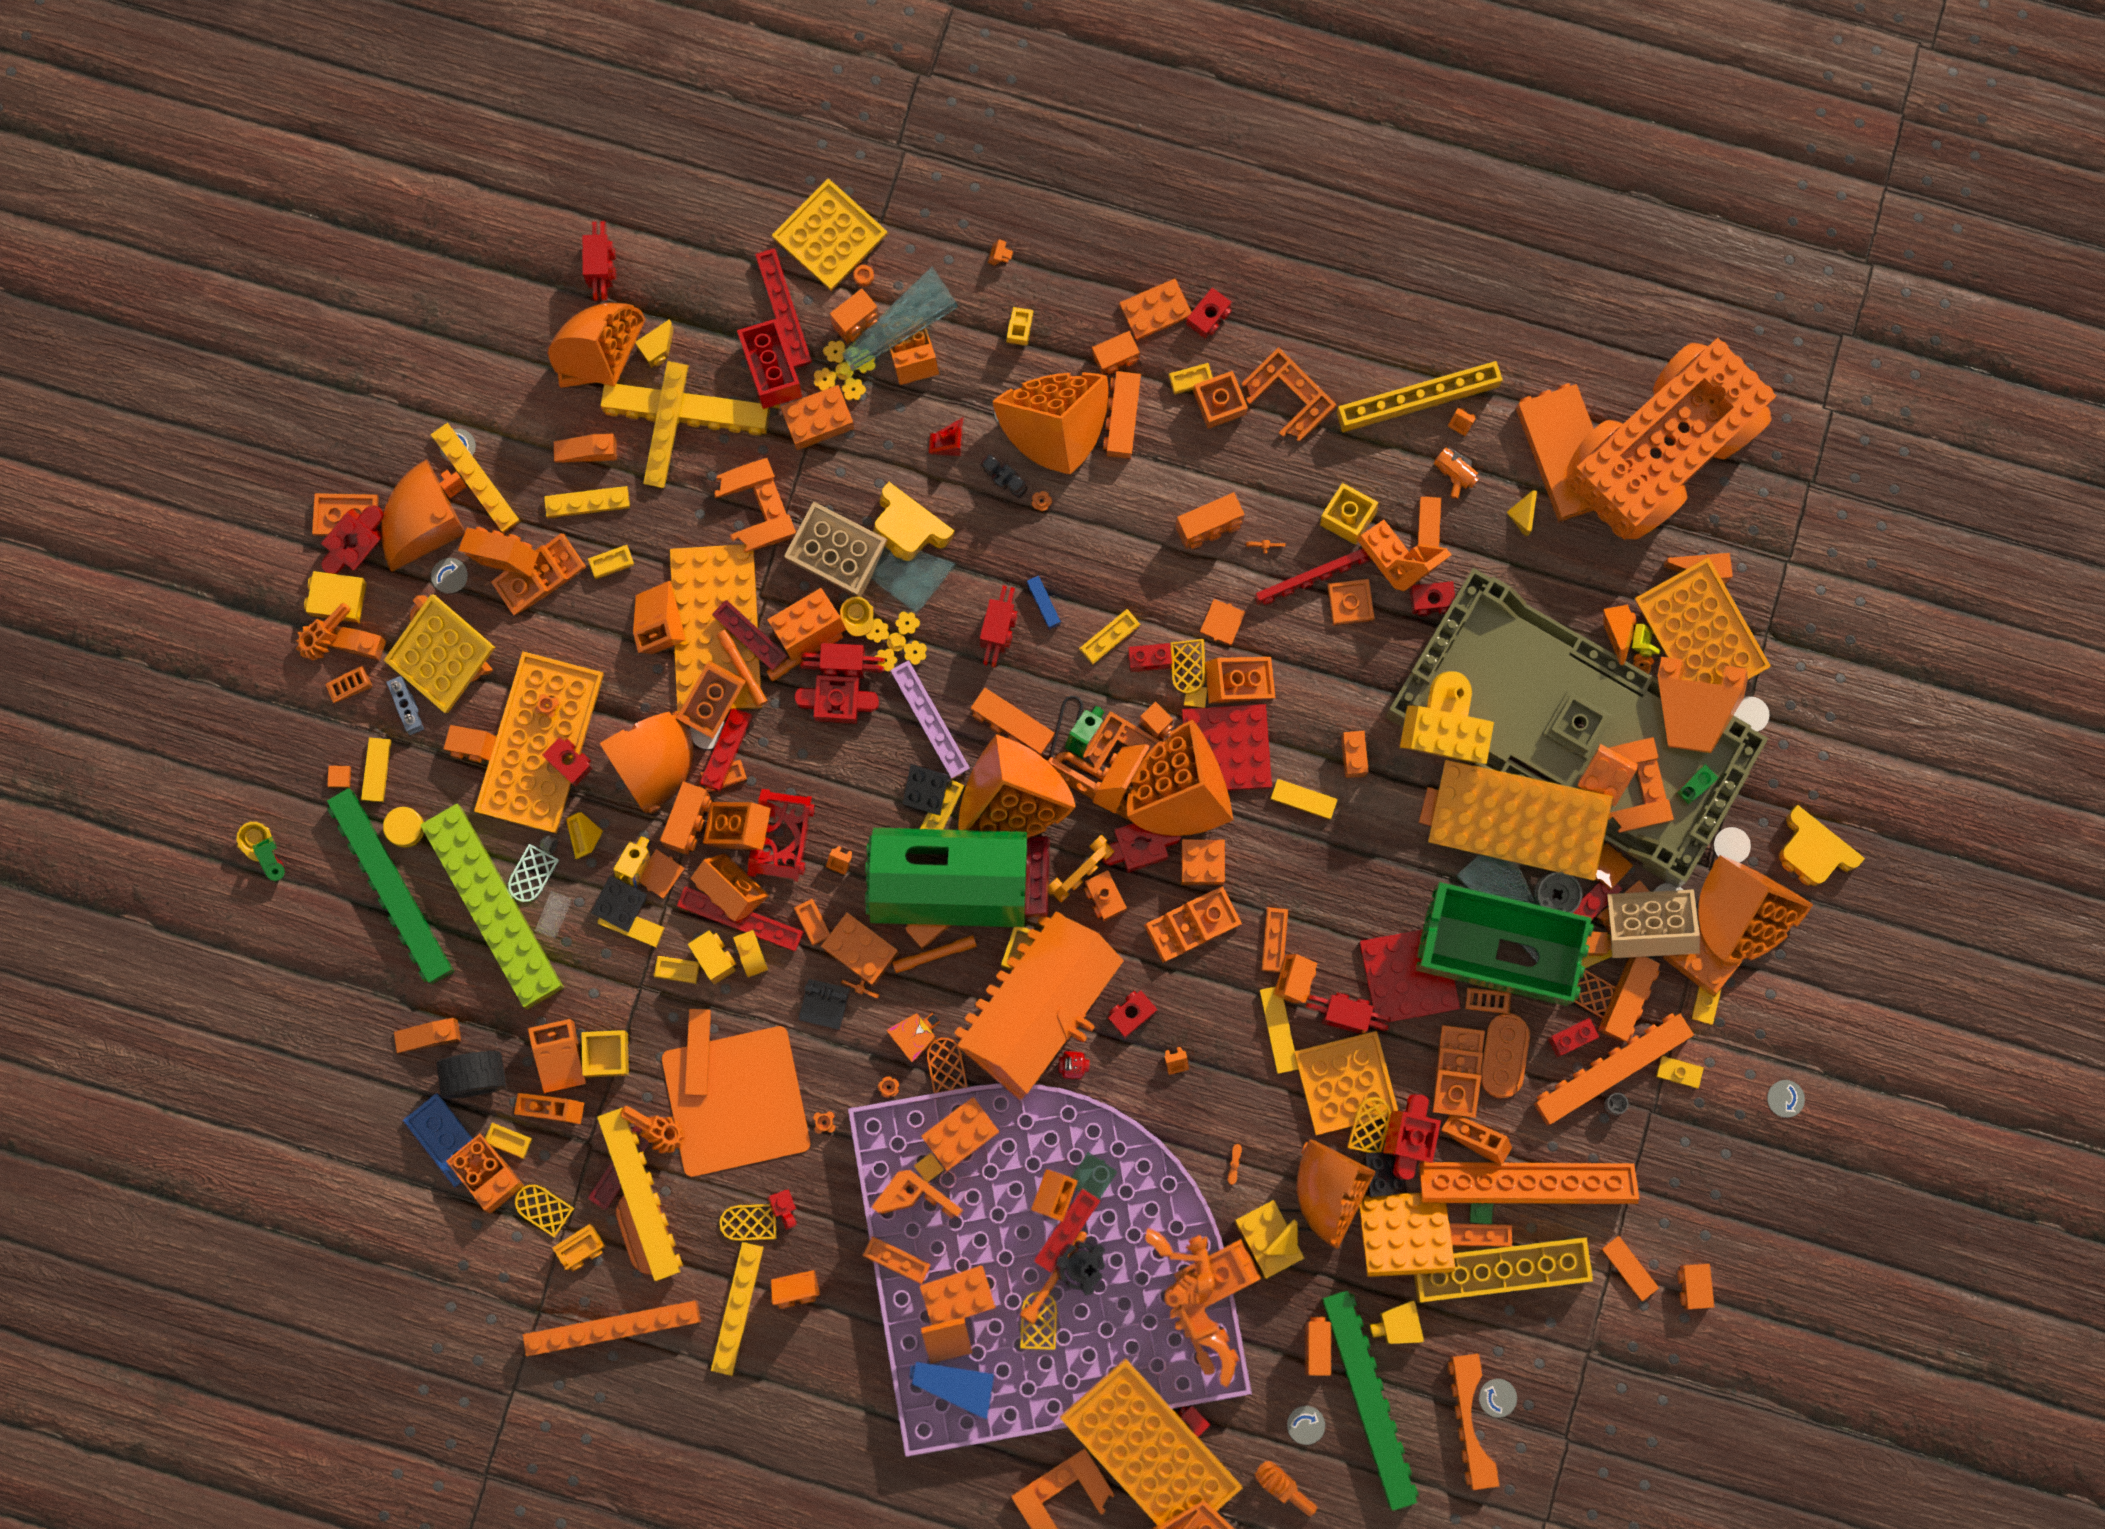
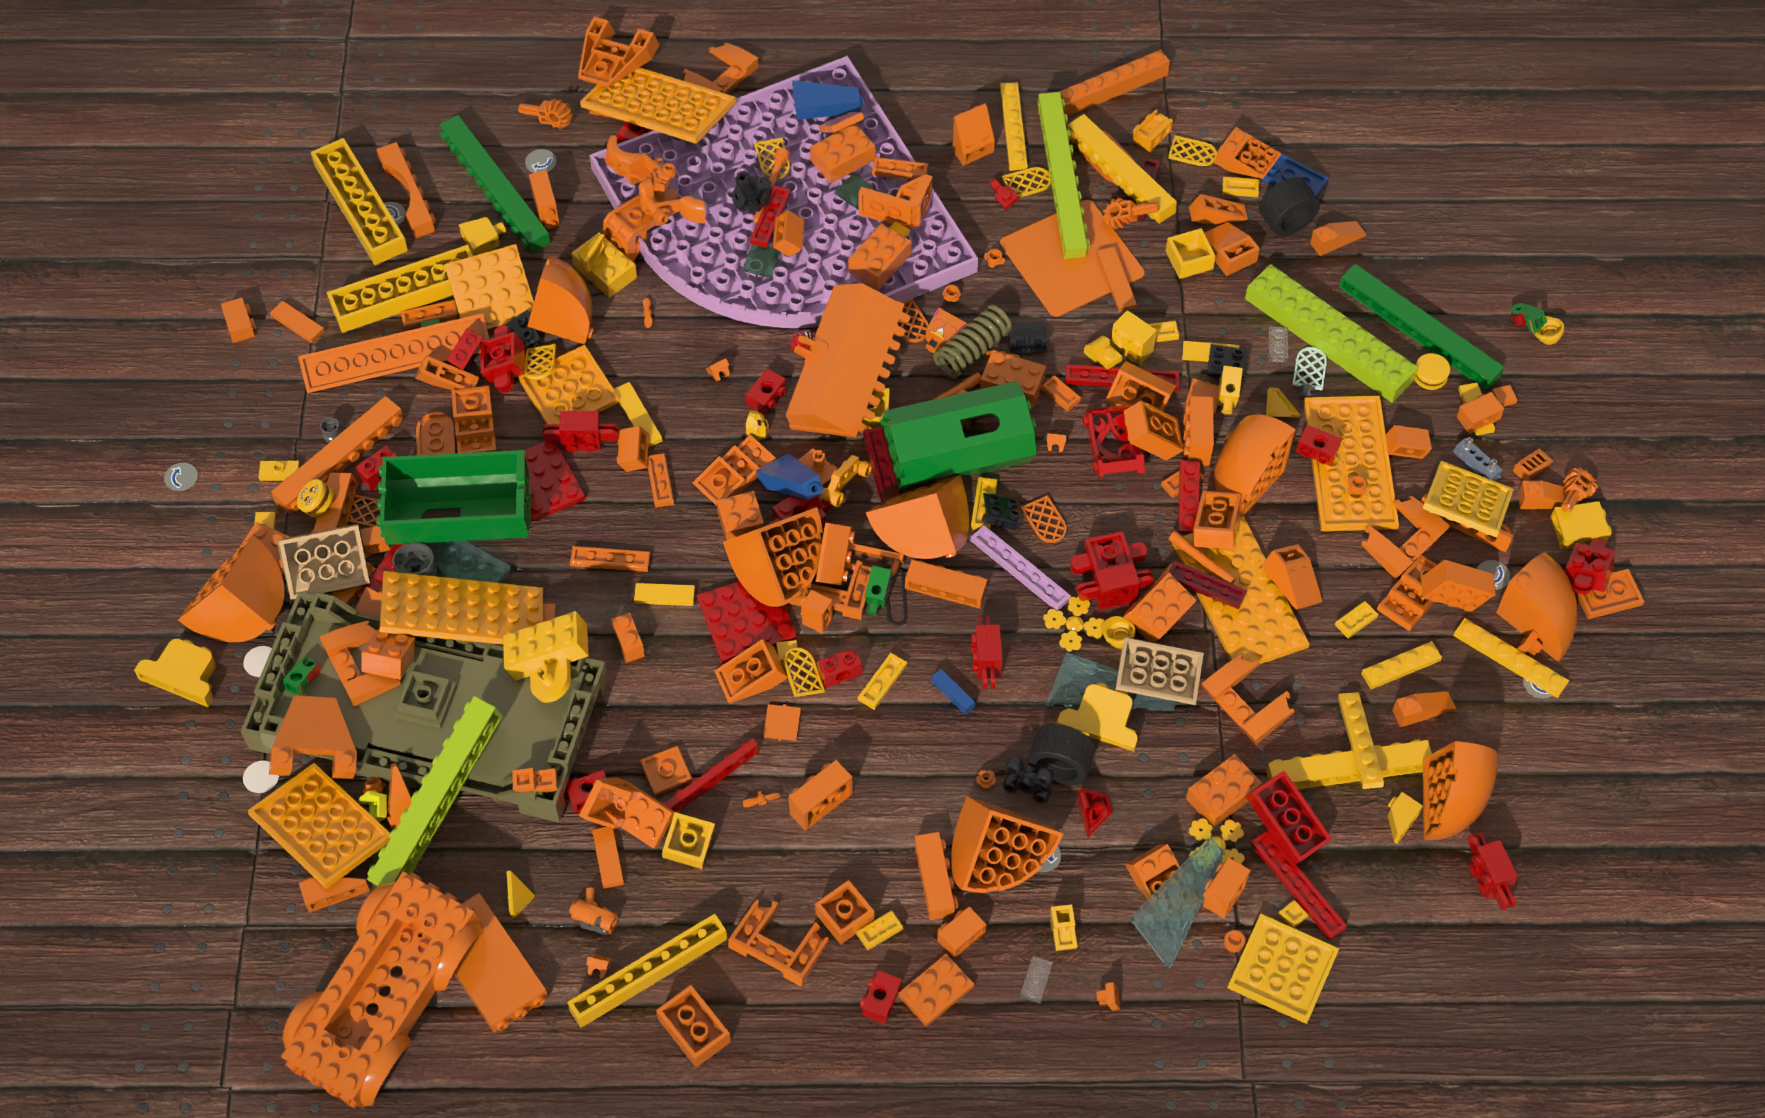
camera: 165 degrees right, 20 degrees down
none -> yellow head [297,479,333,517]
none -> yellow brick [311,138,408,265]
none -> lime brick [367,696,503,887]
none -> red brick [447,328,483,370]
none -> orange slope [512,768,558,792]
none -> orange tile [570,546,651,572]
none -> orange brick [656,985,731,1068]
none -> yellow rock [746,411,769,441]
none -> blue slope [756,454,824,500]
none -> clear green piece [834,173,878,210]
none -> olive piece [933,305,1012,379]
none -> clear plate [1020,956,1053,1004]
none -> orange window [1021,495,1067,543]
none -> black tyre [1027,724,1095,786]
none -> lime brick [1037,92,1090,259]
none -> yellow tile [1278,900,1309,928]
none -> orange wedge [1361,496,1451,579]
none -> orange brick [1457,392,1504,434]

